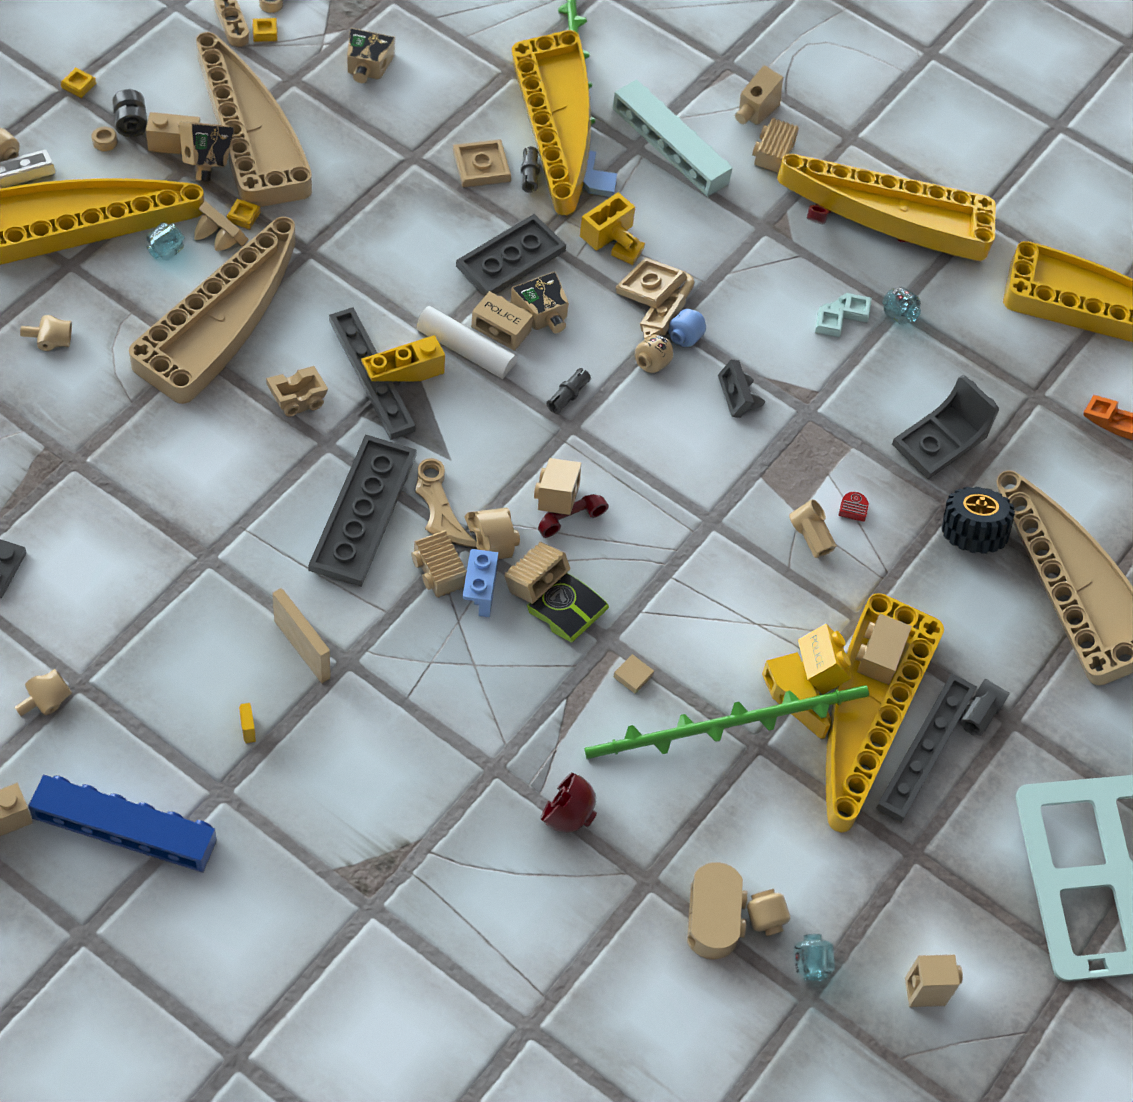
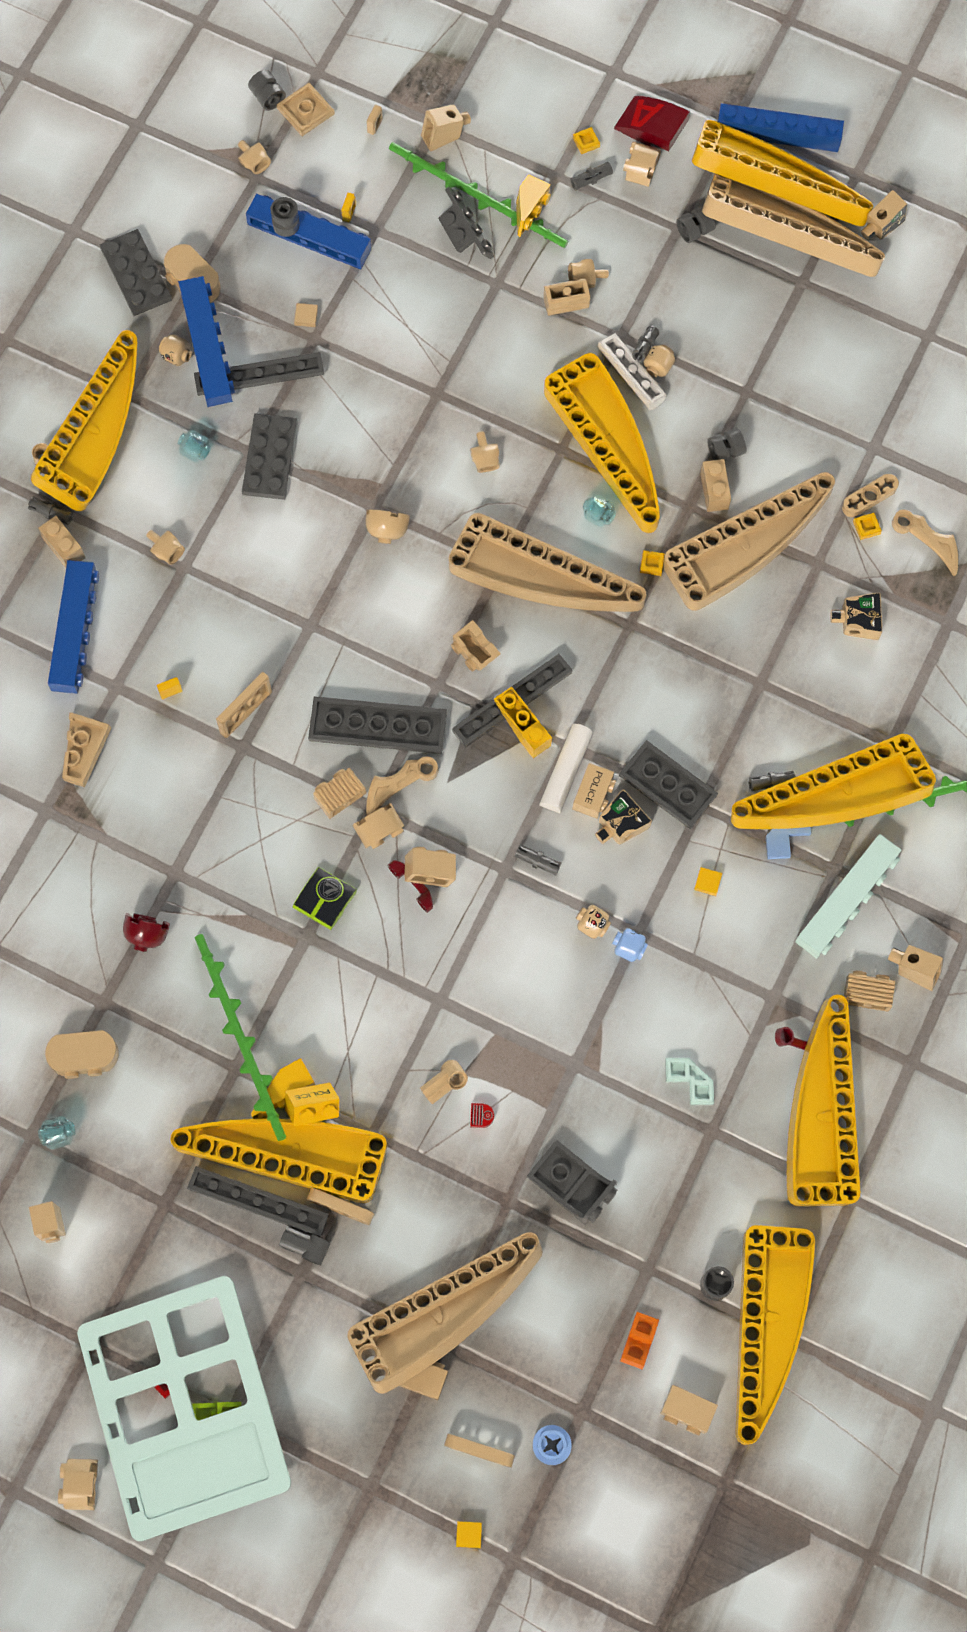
camera: 85 degrees right, 15 degrees up
yellow tile [61,67,96,98] -> none
tan tile [91,127,118,151] -> none
torso [179,121,234,181] -> none
tan tile [194,201,249,251] -> none
tan tile [453,139,511,187] -> none
light blue bracket [463,549,498,617] -> none
tan brick [504,542,570,604] -> none
yellow brick [580,192,639,252] -> none
tan tile [613,654,654,694] -> none
tan tile [616,257,687,309] -> none
tan plate [640,273,695,340] -> none
dark grey tile [718,359,765,418] -> none
tan head [747,889,790,936] -> none
tan brick [856,614,912,685] -> none
clear light blue head [883,287,921,324] -> none
black wheel [941,487,1015,554] -> none
none -> tan wing [62,712,111,787]
none -> tan beam [307,1188,374,1225]
none -> tan cylinder [366,510,410,544]
none -> dark grey wheel [700,1266,734,1301]

